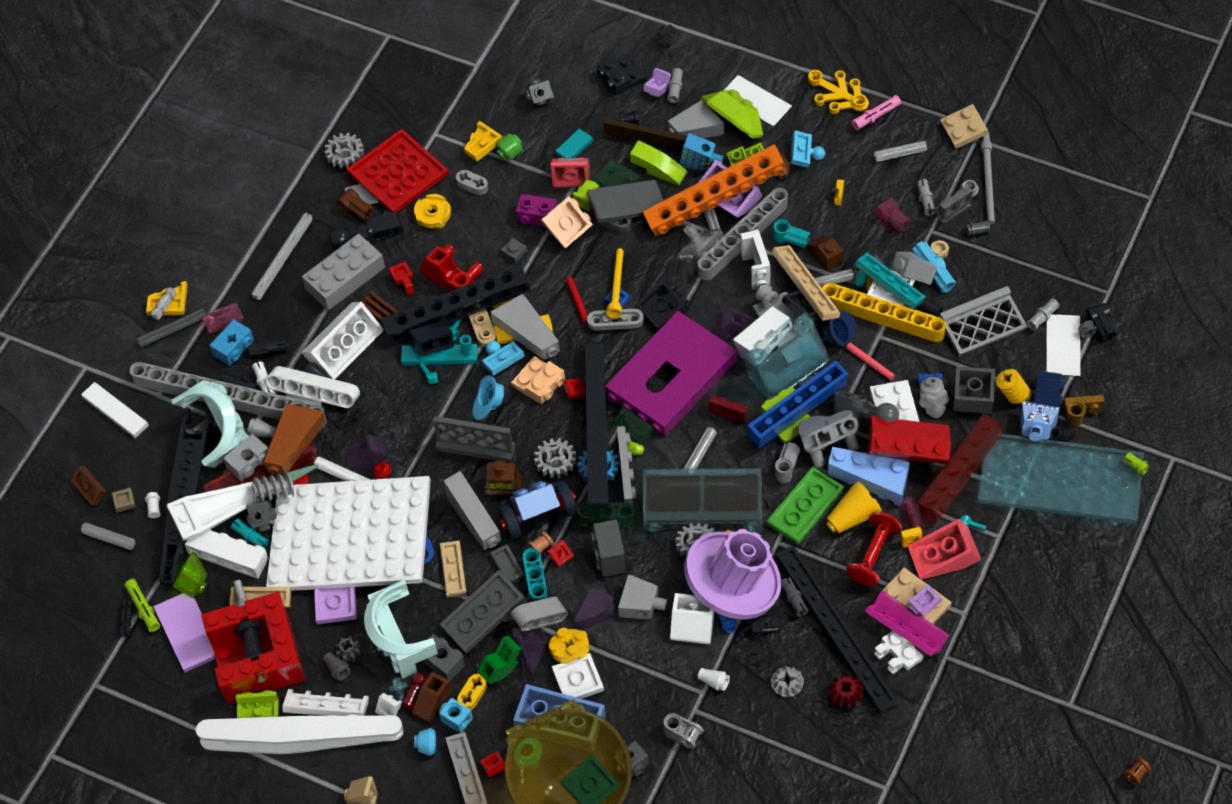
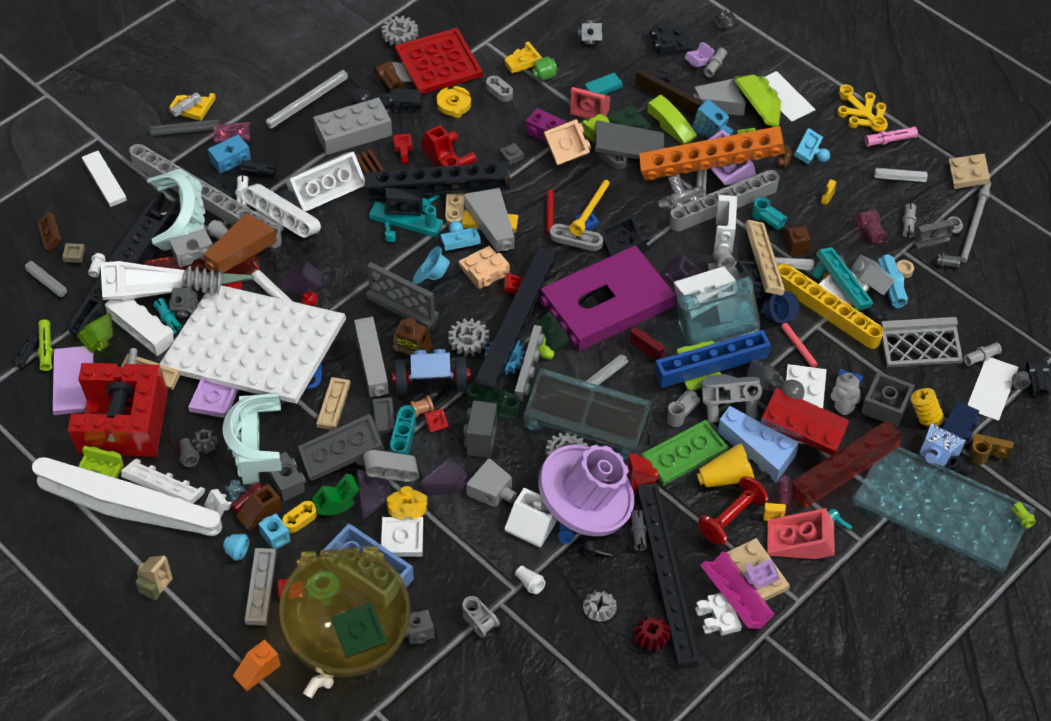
camera: 15 degrees right, 5 degrees down
none -> red slope [627,453,659,492]

